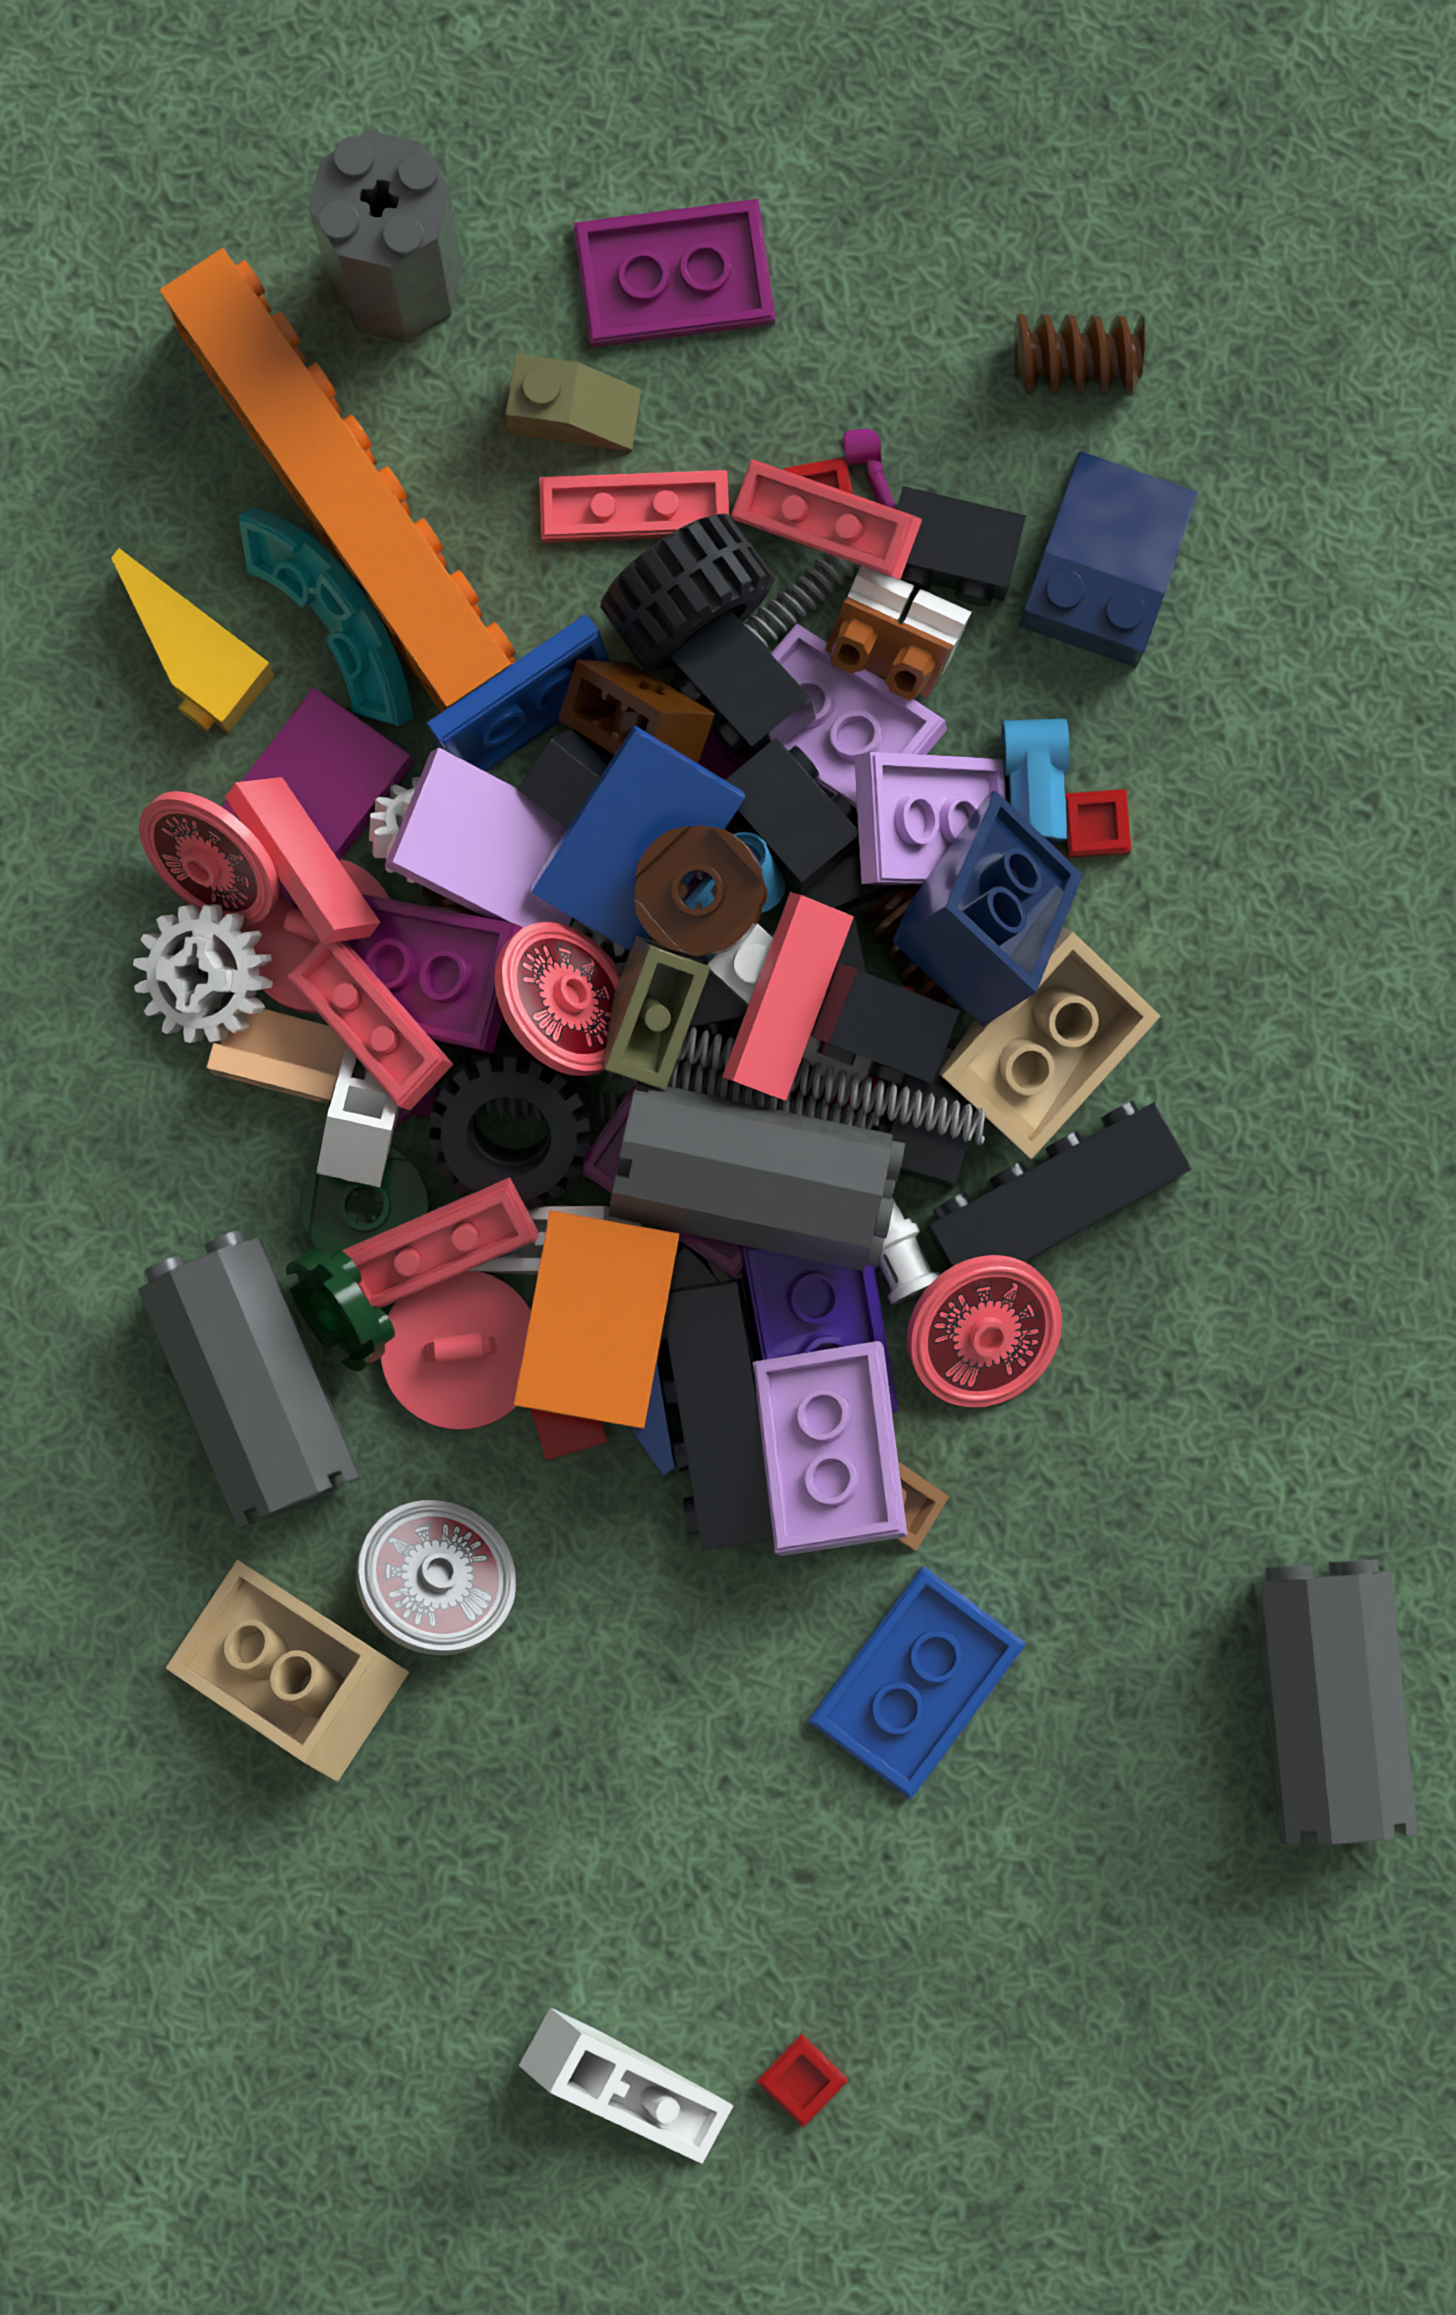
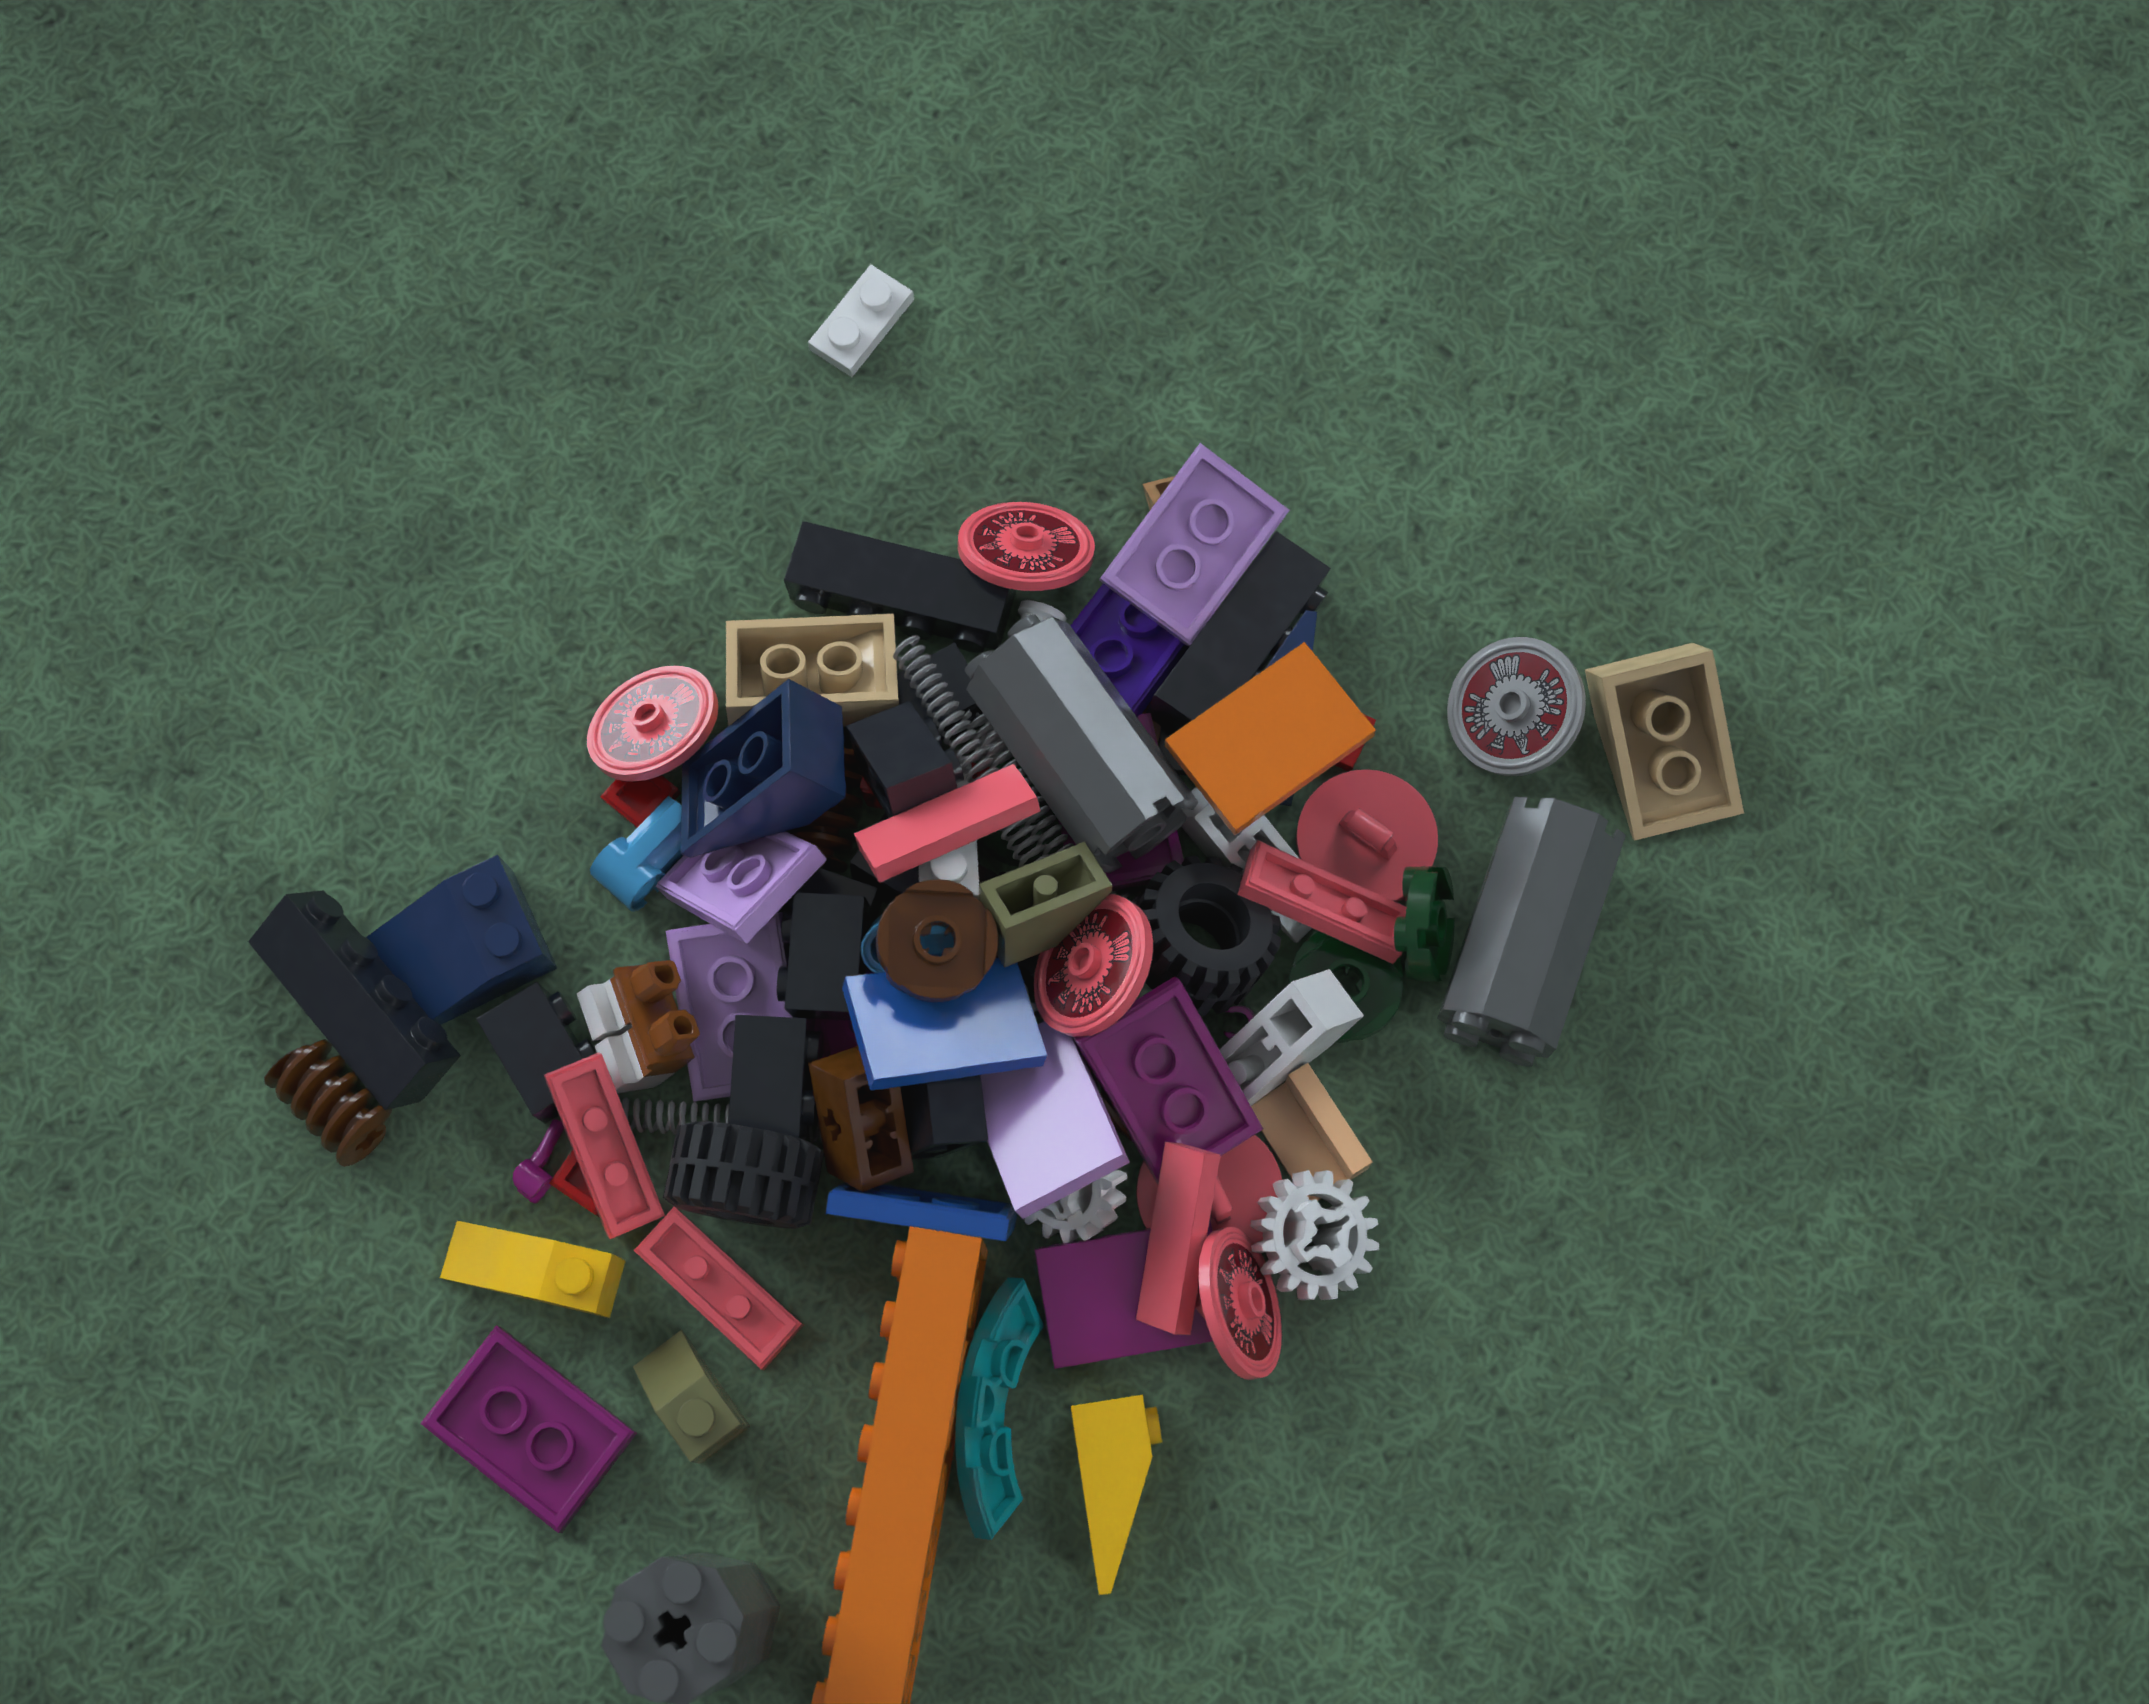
camera: 125 degrees left, 10 degrees down
coral tile [287,941,453,1111] -> none
white slope [519,2007,733,2164] -> none
red tile [756,2033,848,2128] -> none
blue tile [807,1566,1026,1799] -> none
dark grey brick [1254,1559,1416,1845] -> none
none -> black brick [248,890,461,1110]
none -> yellow slope [440,1221,626,1318]
none -> coral shield [587,666,719,781]
none -> white plate [808,264,914,377]

